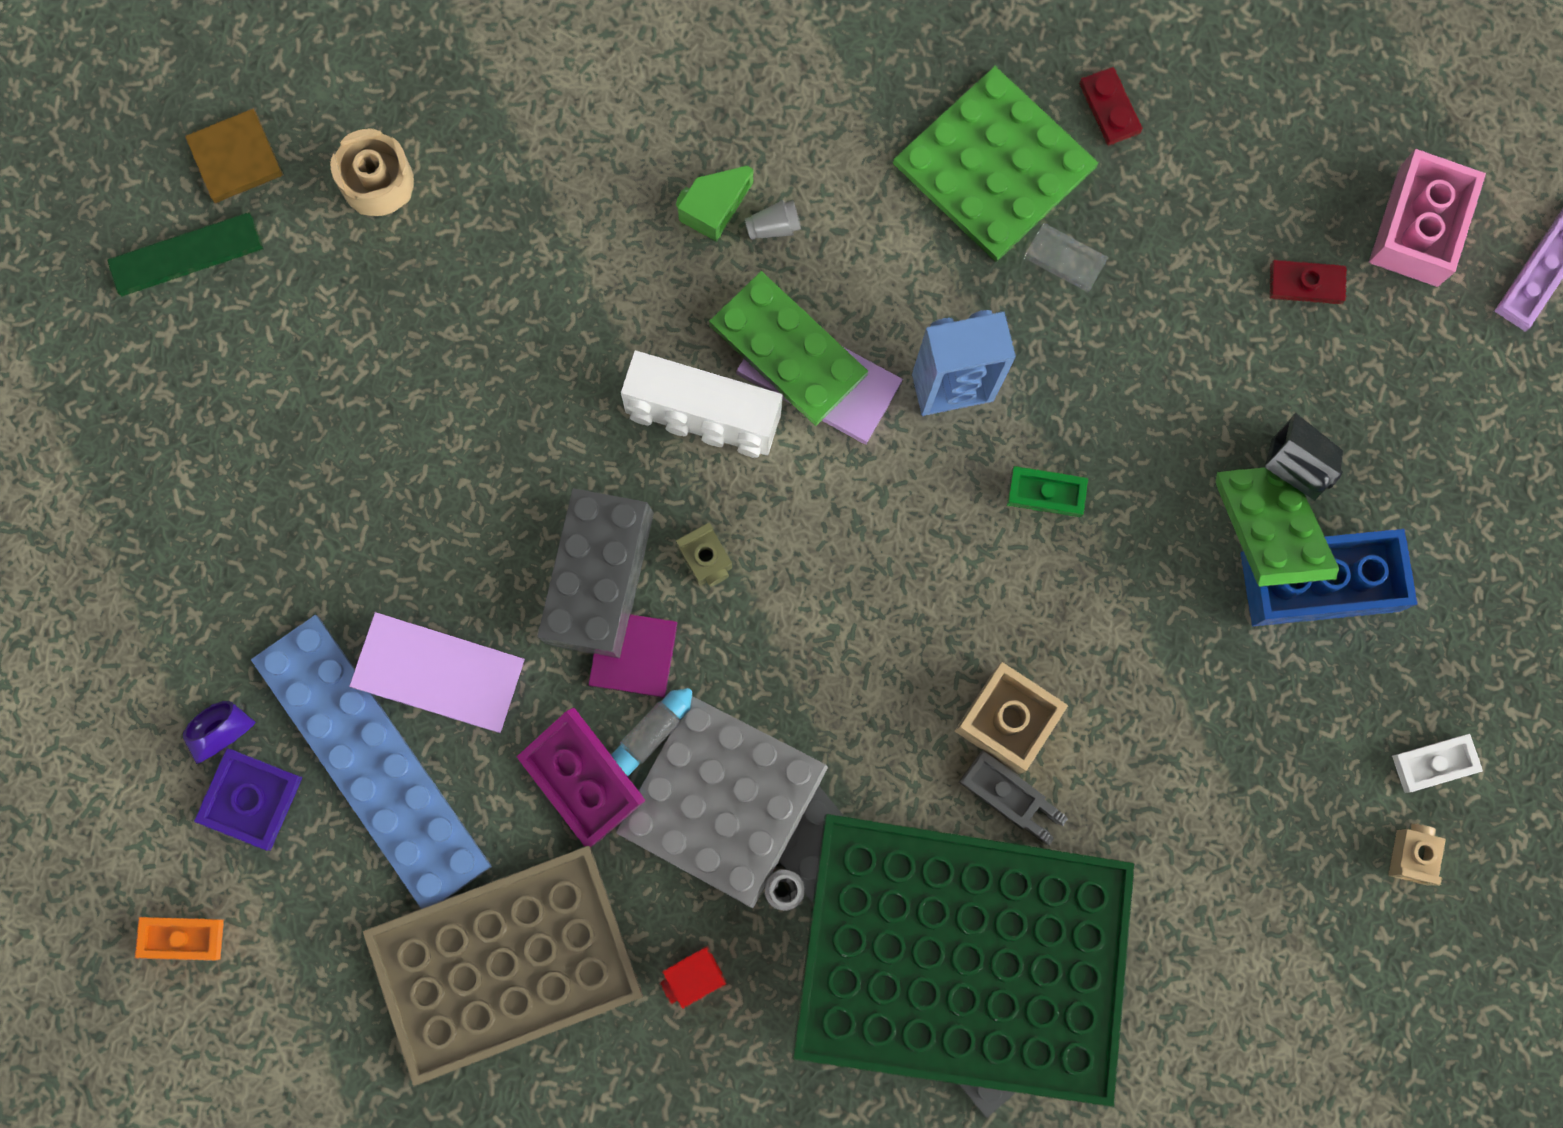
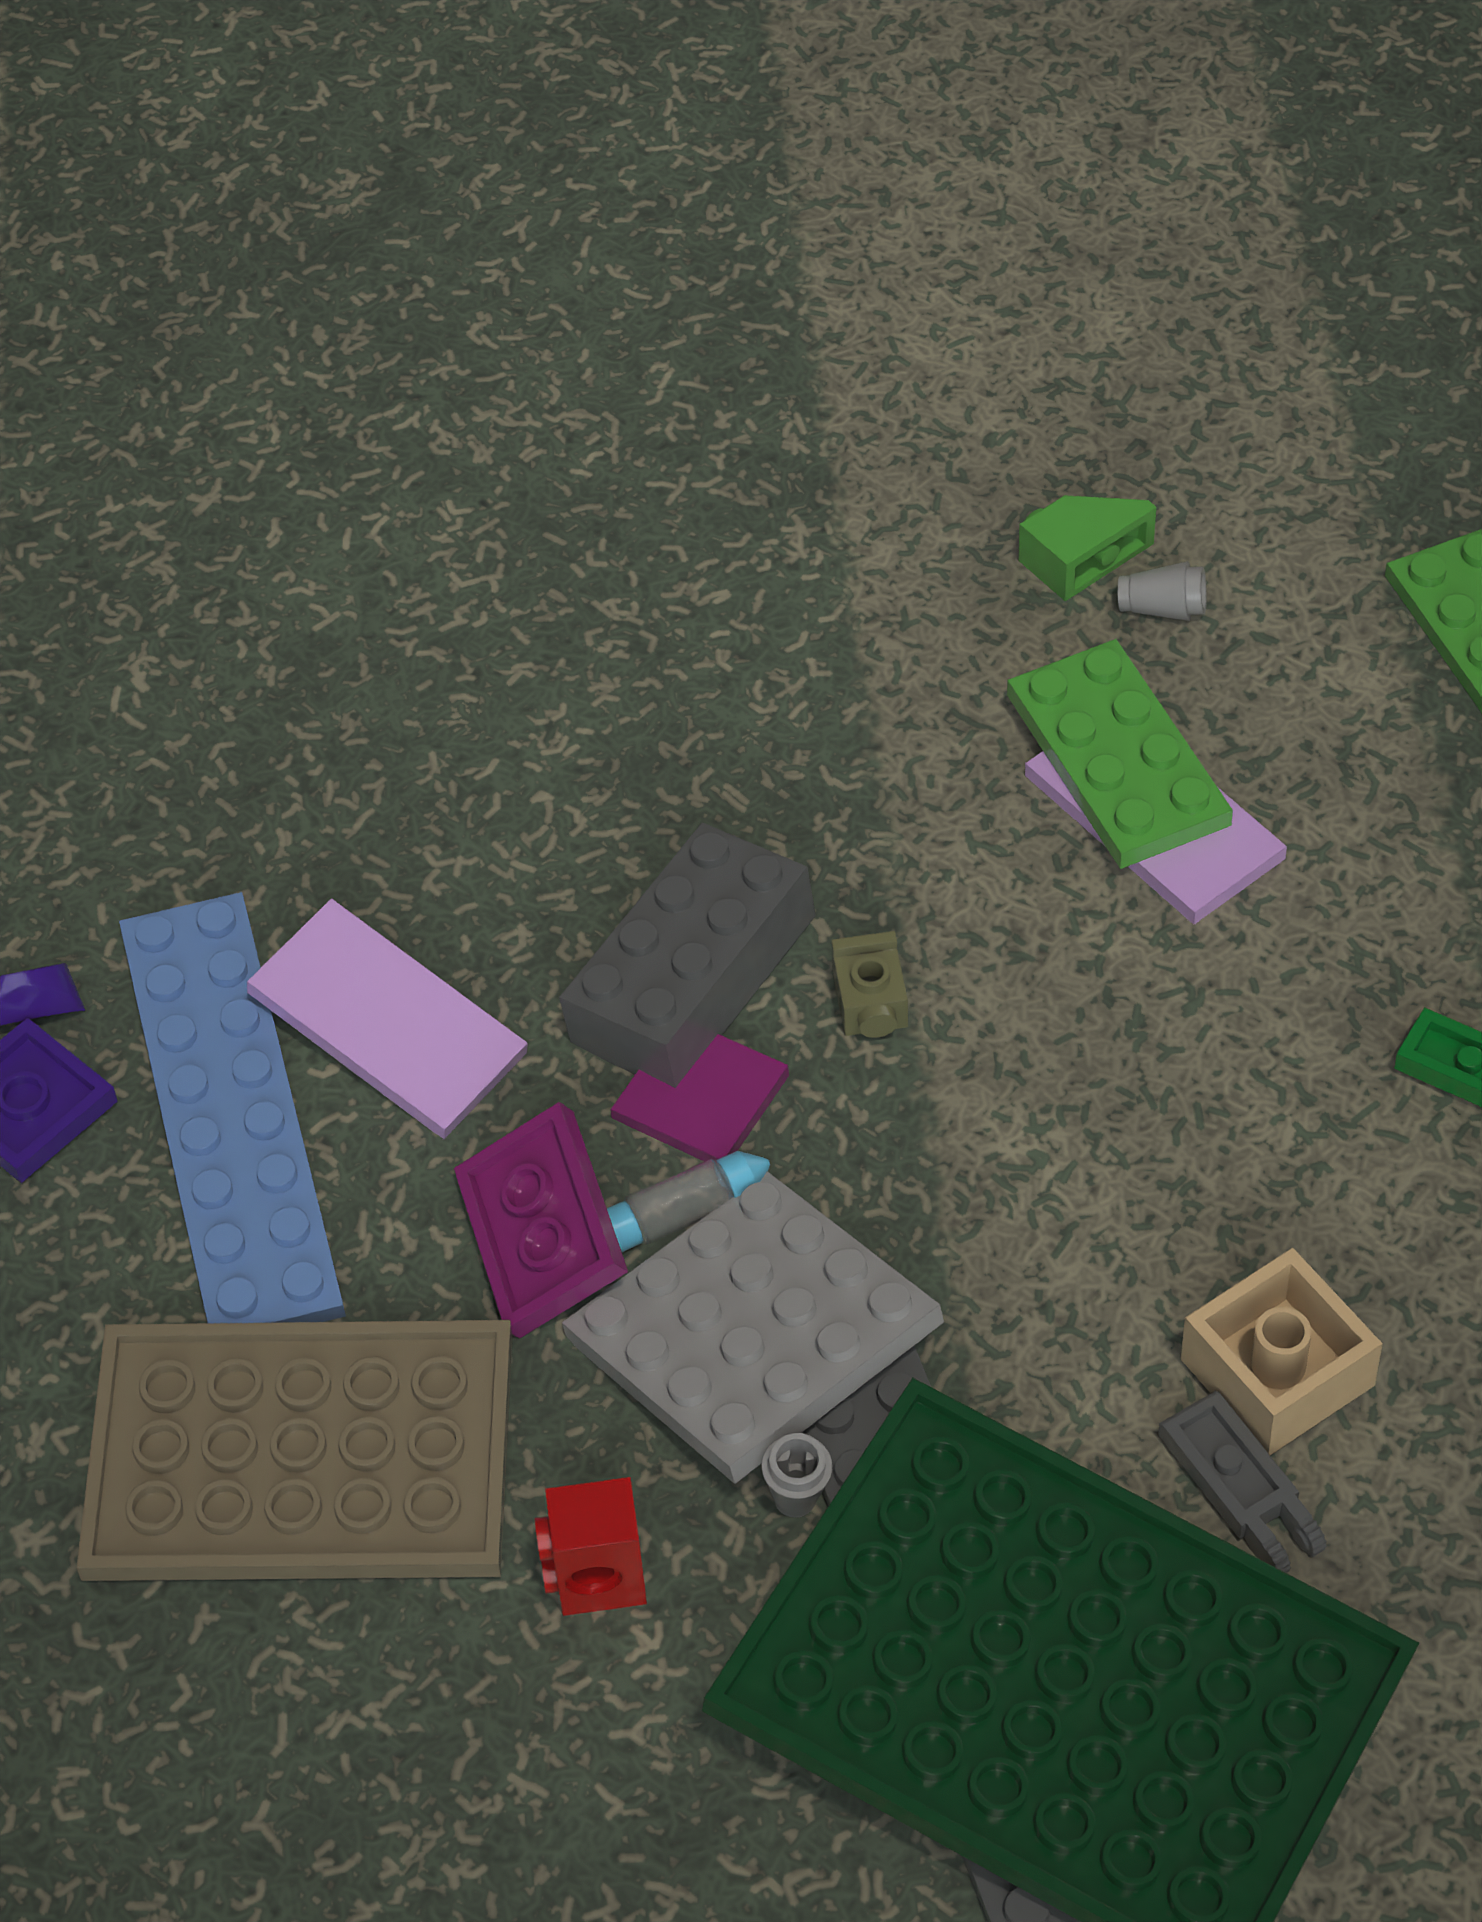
camera: 30 degrees right, 25 degrees down
dark green tile [107,212,264,297] -> none
pearl gold tile [185,108,283,203] -> none
tan brick [330,129,414,216] -> none
white brick [621,350,782,458] -> none
medium blue brick [912,310,1016,416] -> none

